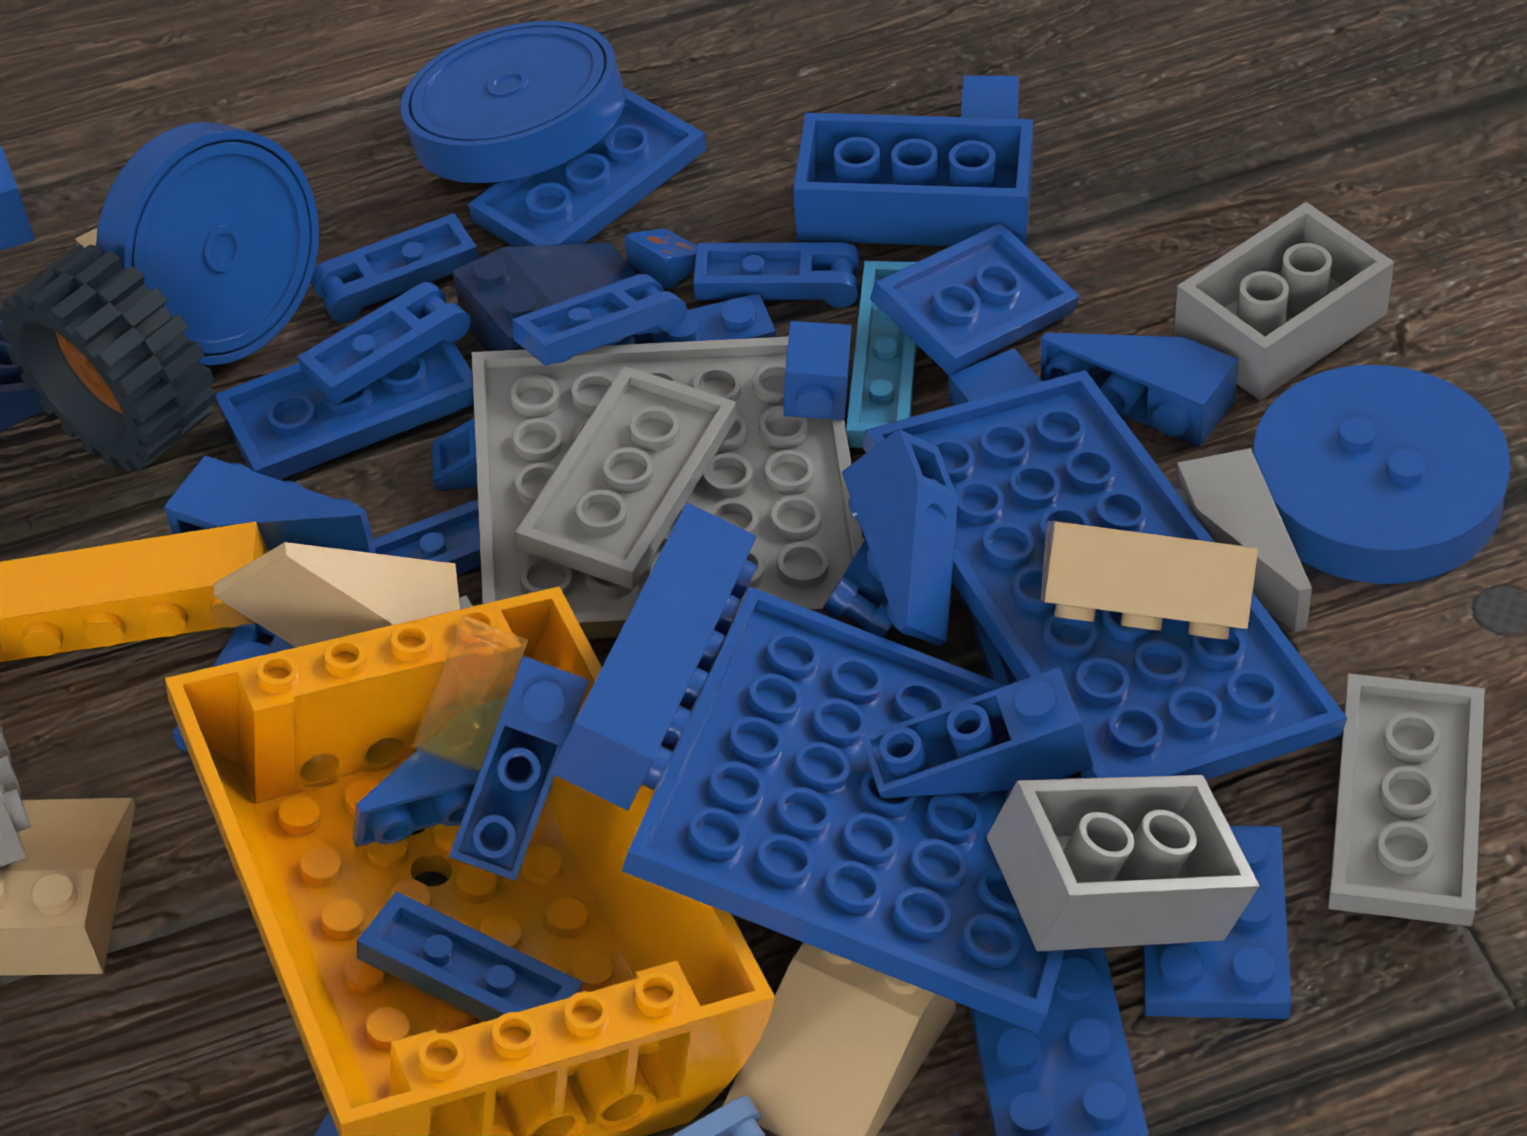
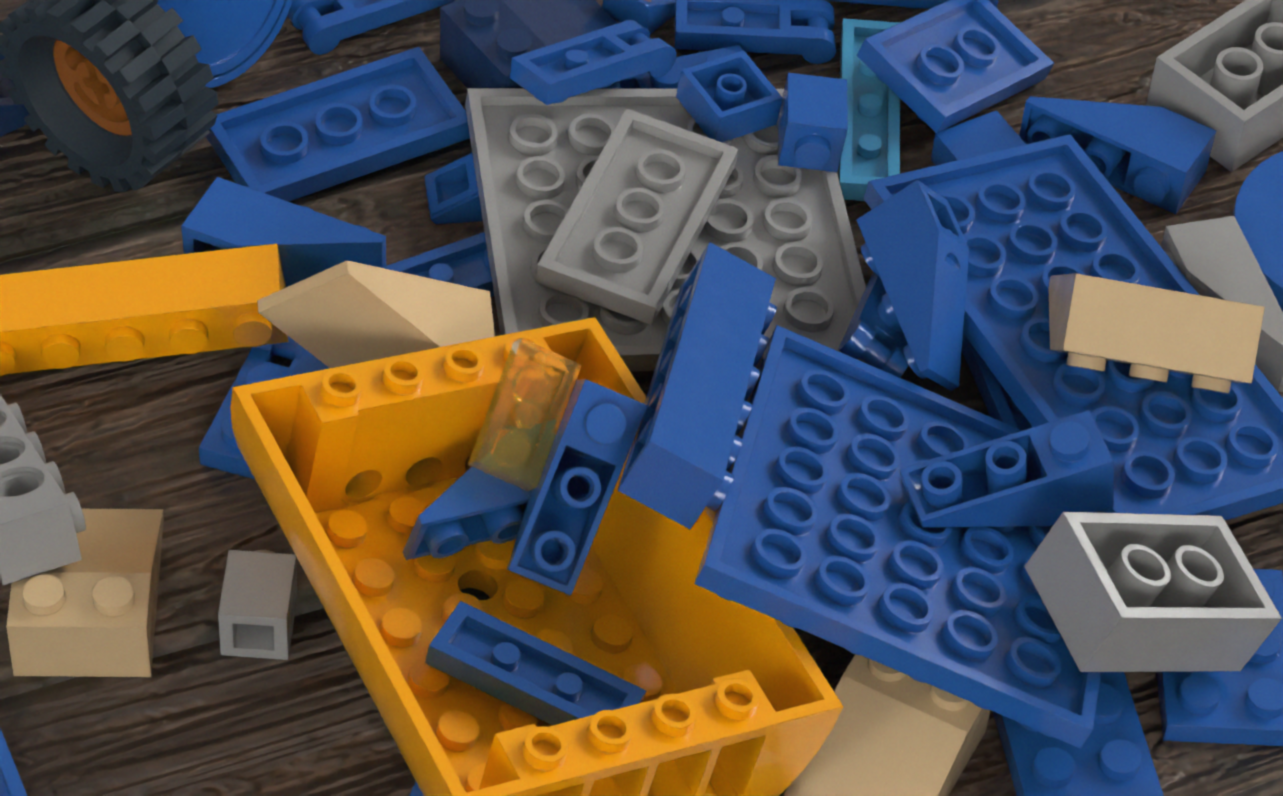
camera: 10 degrees left, 0 degrees up
blue plate [297,282,471,405] -> none
none -> light grey brick [218,550,298,660]
none -> blue piece [676,50,783,142]

